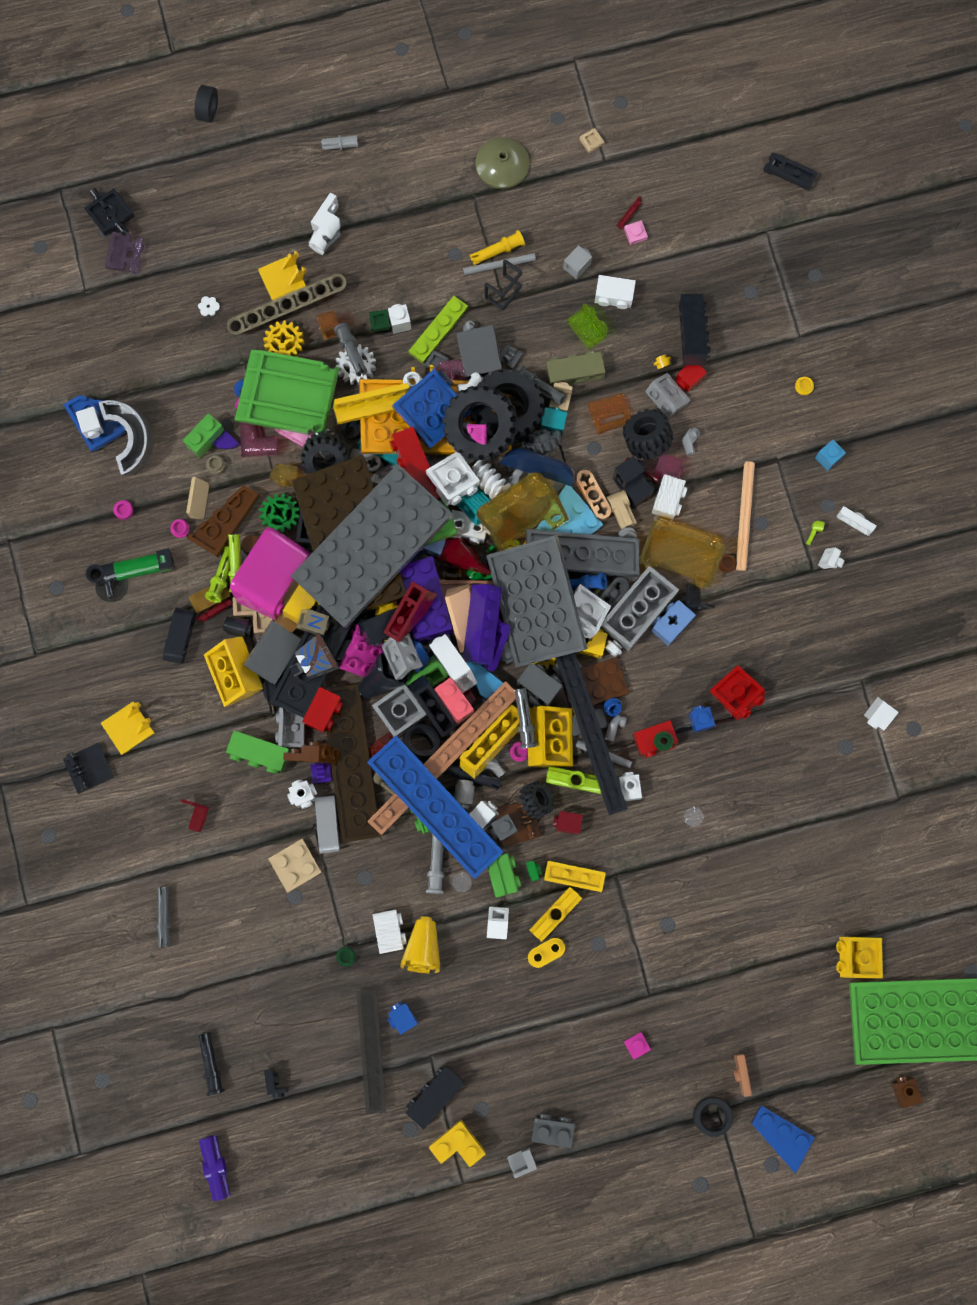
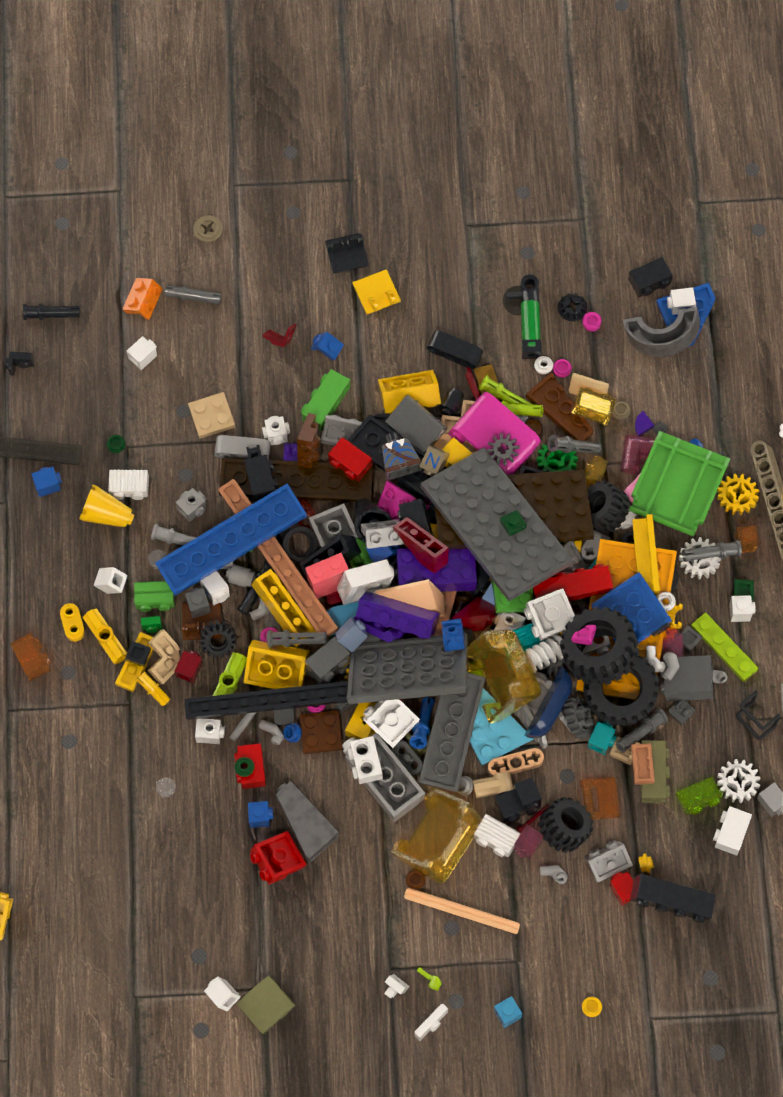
camera: 105 degrees right, 10 degrees down
bright green brick [182,414,225,459] -> none
medium blue brick [652,600,696,646] -> none
black bracket [685,583,715,611] -> none
none -> clear orange brick [10,633,51,682]
none -> orange bracket [122,278,162,320]
none -> black plate [125,641,151,667]
none -> white brick [127,336,157,370]
none -> yellow axle [136,671,170,706]
none -> tan plate [148,629,180,685]
none -> light grey brick [176,488,207,522]
none -> dark tan gear [193,215,223,244]
none -> olive slope [237,975,296,1034]
none -> black brick [244,445,278,501]
none -> flat silver slope [276,781,339,863]
none -> blue bracket [311,332,344,360]
none -> sand blue brick [335,617,368,652]
none -> white brick [347,736,383,784]
none -> blue brick [442,619,465,651]
none -> dark grey gear [487,433,519,466]
none -> dark green plate [500,510,527,536]
none -> white plate [534,356,553,375]
none -> dark grey pin [547,435,601,454]
none -> black gear [558,293,587,321]
none -> clear yellow brick [572,387,616,425]
none -> black brick [628,257,673,298]
none -> nougat plate [631,743,655,785]
none -> light grey arm [662,652,679,681]
none -> white gear [717,759,760,803]

